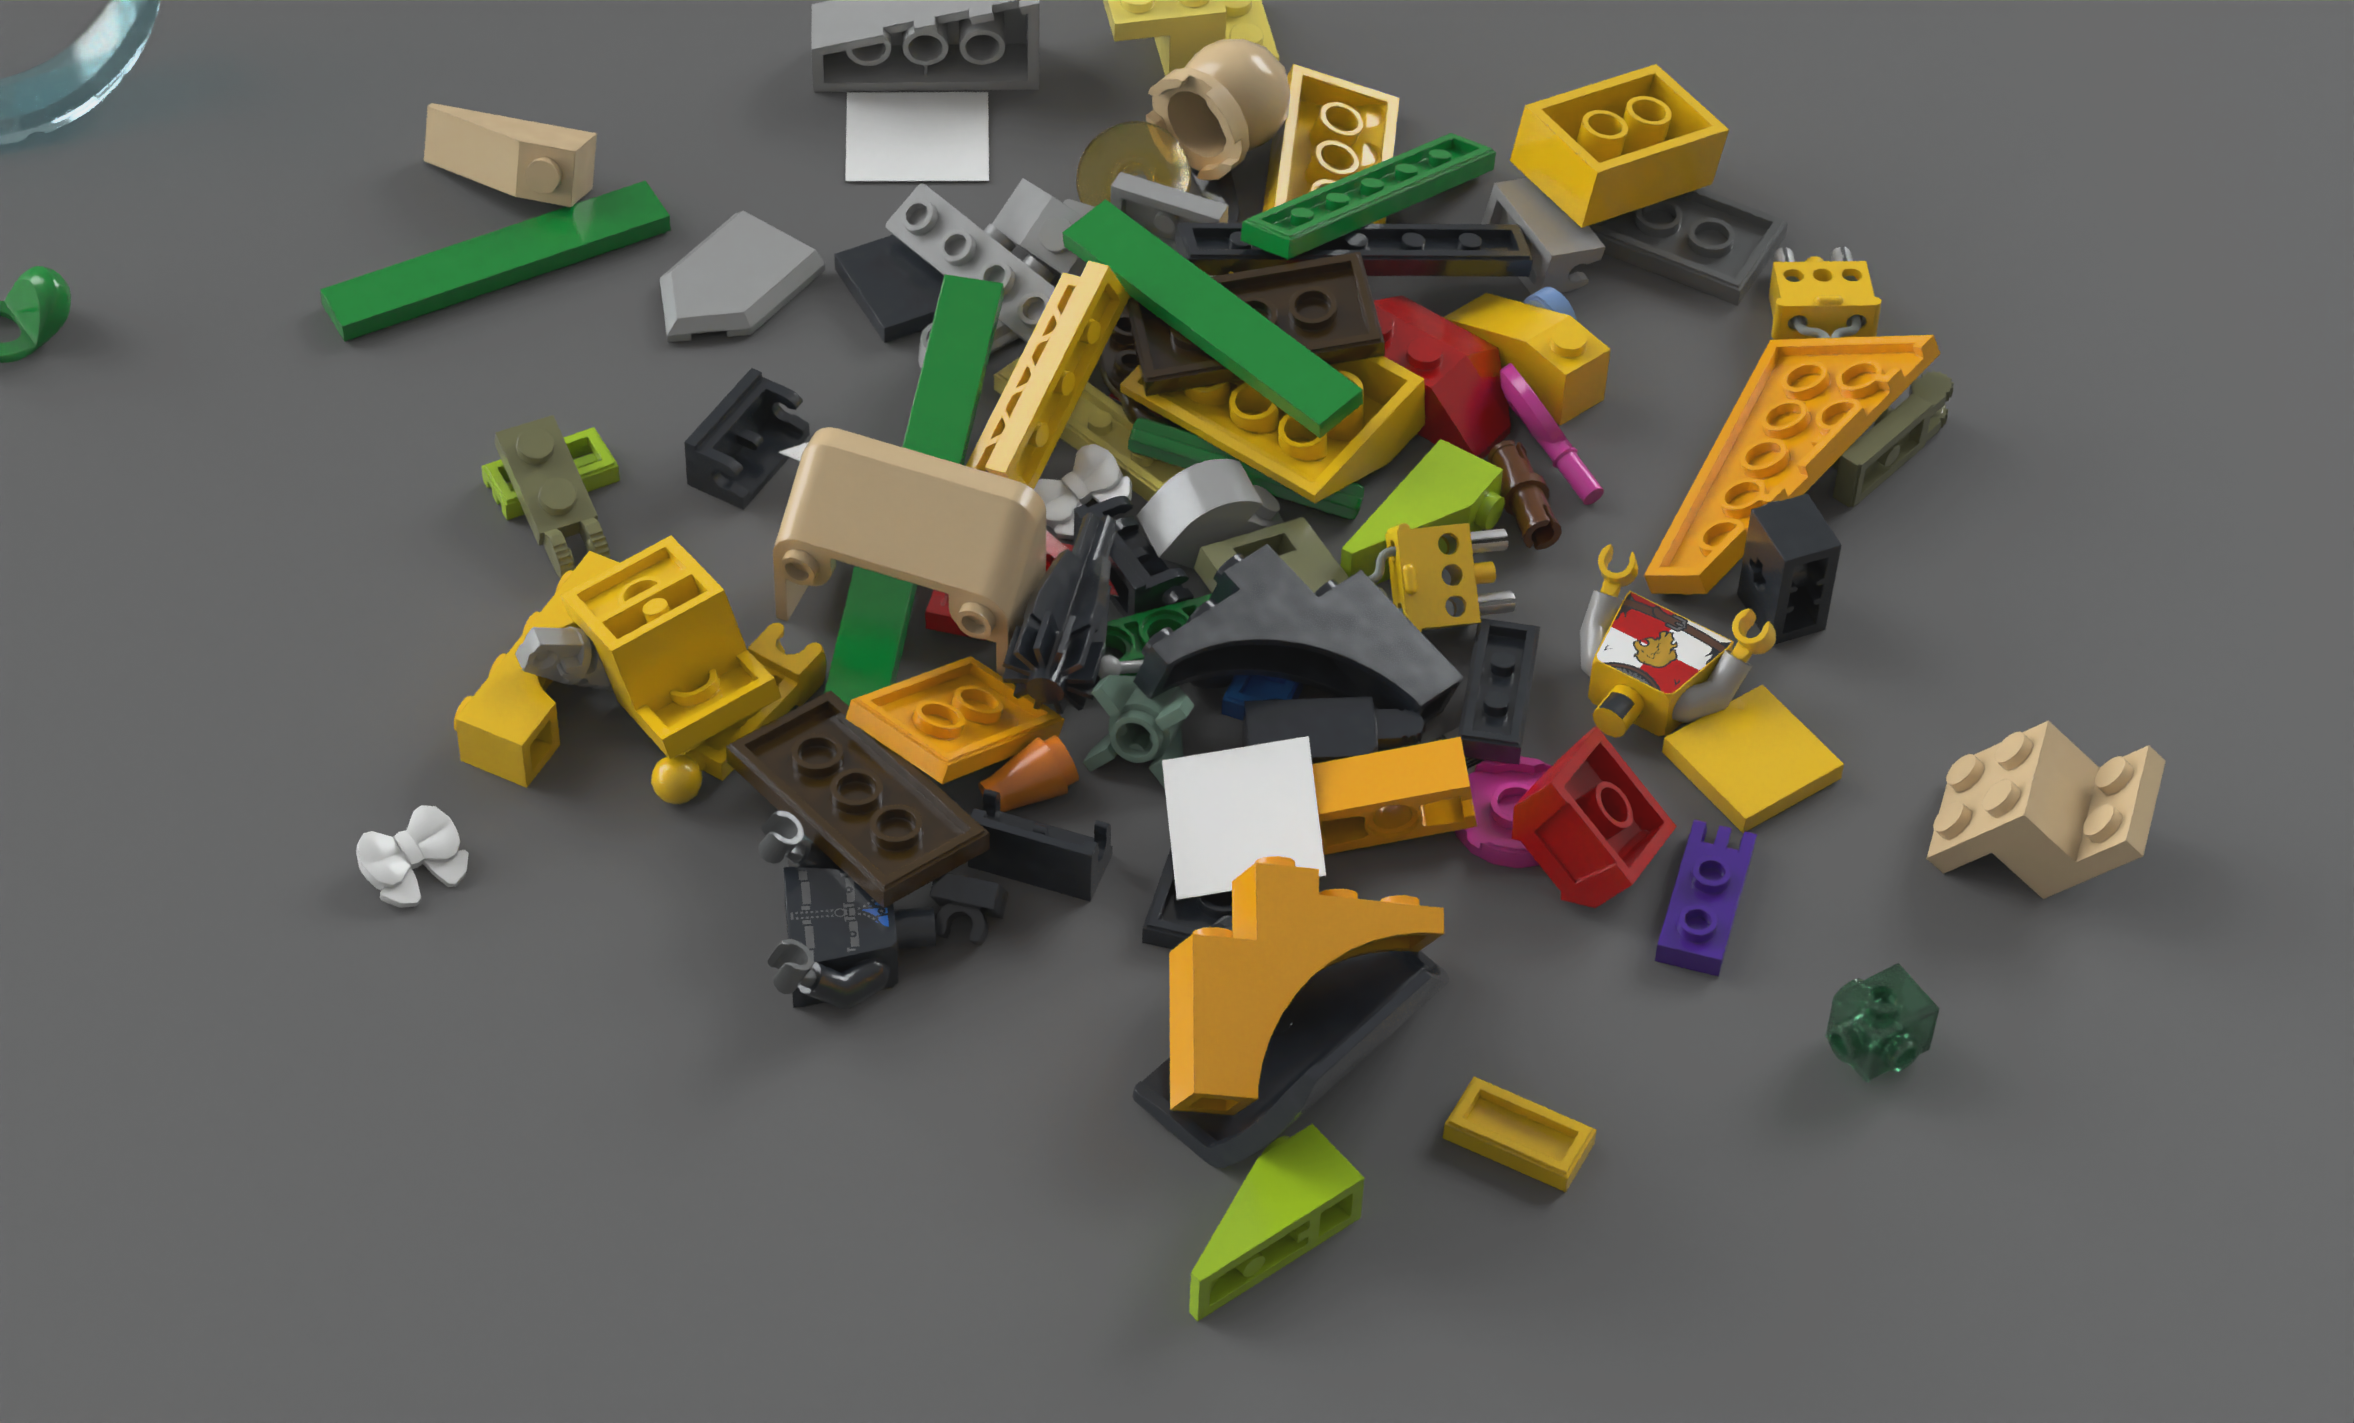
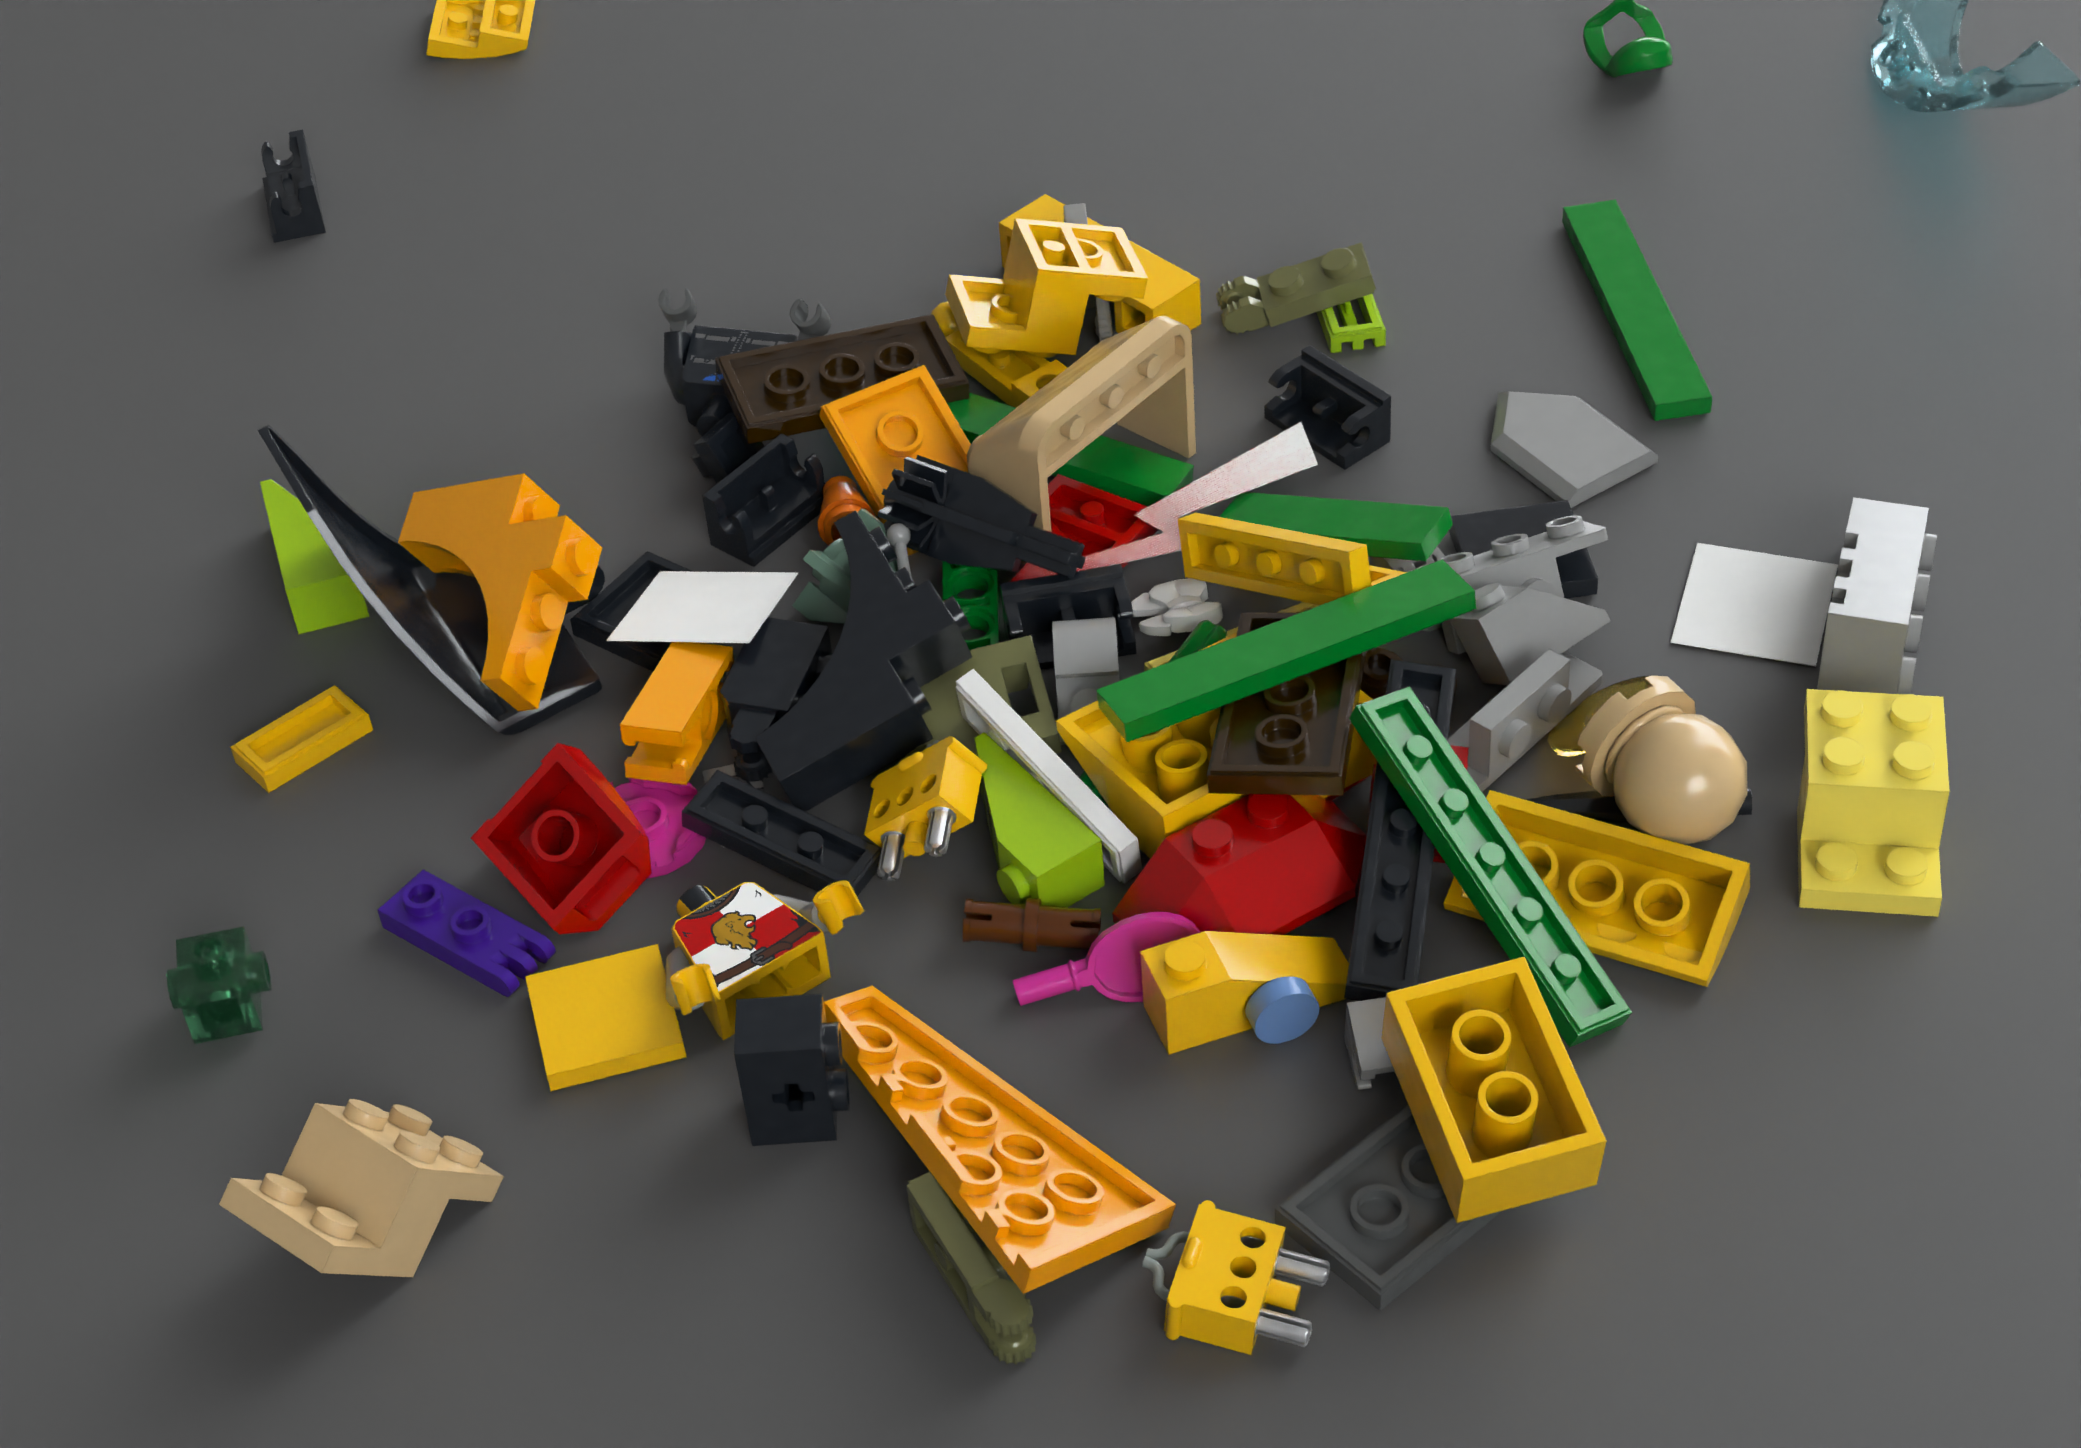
camera: 115 degrees right, 5 degrees down
white piece [356,805,469,908] -> none
tan slope [424,103,597,207] -> none
none -> white tile [956,669,1142,884]

